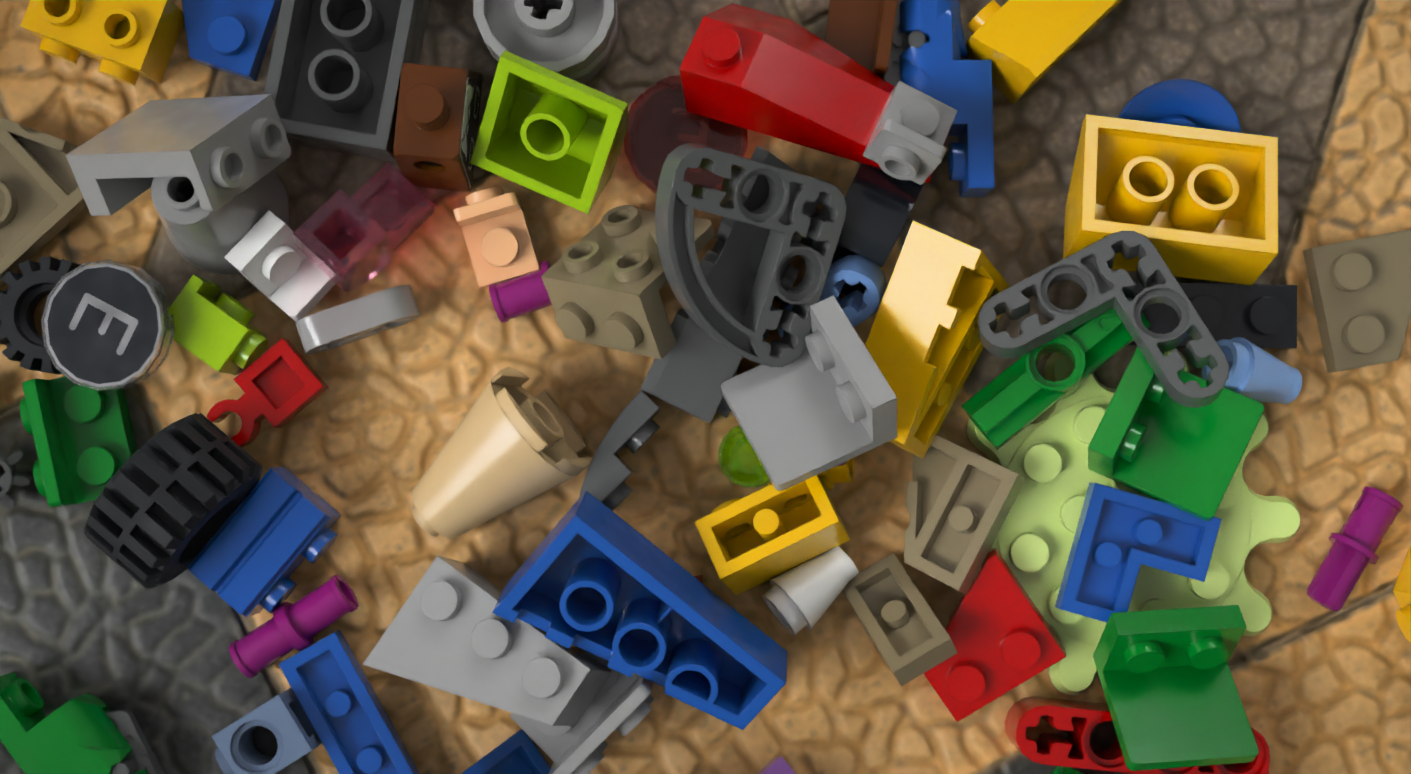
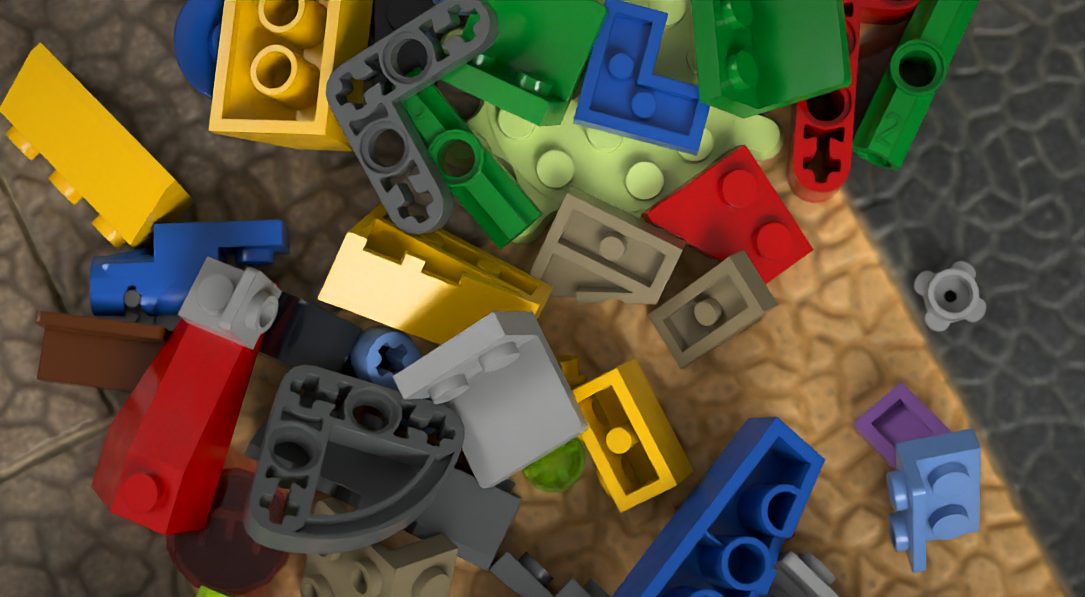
camera: 90 degrees left, 5 degrees down
white cone [762,546,859,635] -> none

